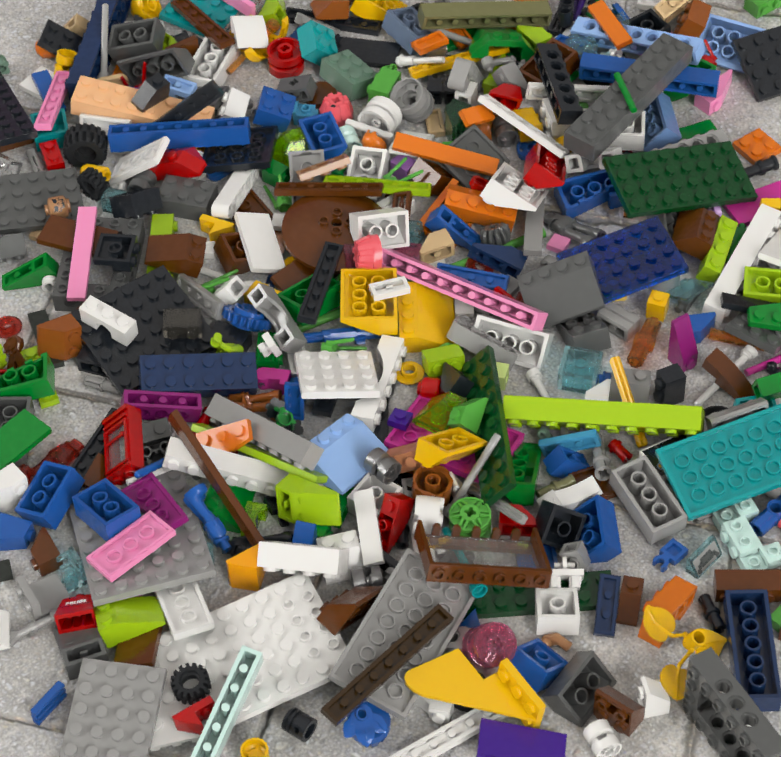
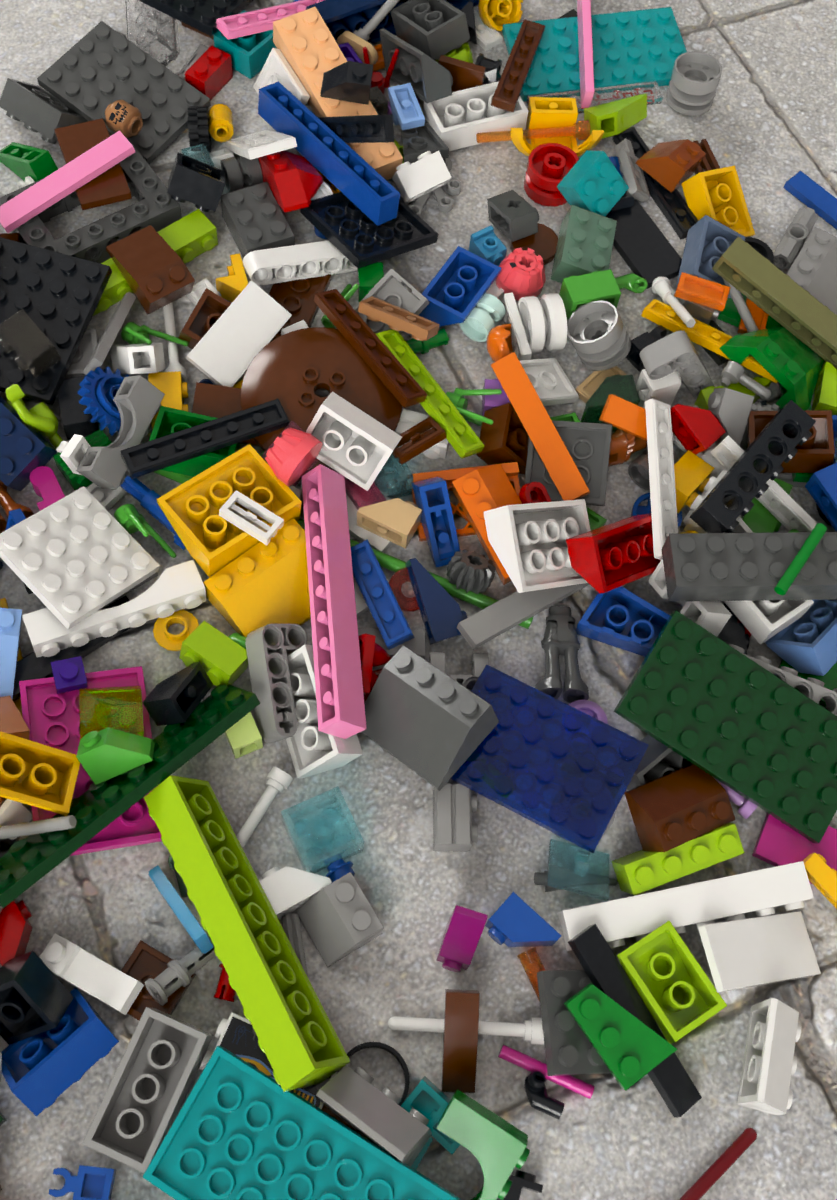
camera: 40 degrees right, 15 degrees up
black tyre [63,123,108,169] -> none
black plate [93,233,141,272] -> none
white slope [230,15,269,49] -> none
blue brick [252,86,296,134] -> none
clear neon green slope [273,127,309,171] -> none
white slope [347,145,391,200] -> none
red head [417,377,446,401] -> none
green wedge [505,442,542,506] -> none
olive pin [535,474,576,498] -> none
blue slope [543,445,590,479] -> none
bright pink tile [546,233,571,255] -> none
dark grey slope [555,312,611,358] -> none
yellow axle [609,356,648,448] -> none
clear orange piece [627,317,662,368] -> none
yellow brick [645,289,670,322] -> none
black brick [653,363,687,405] -> none
green piece [725,223,747,263] -> none

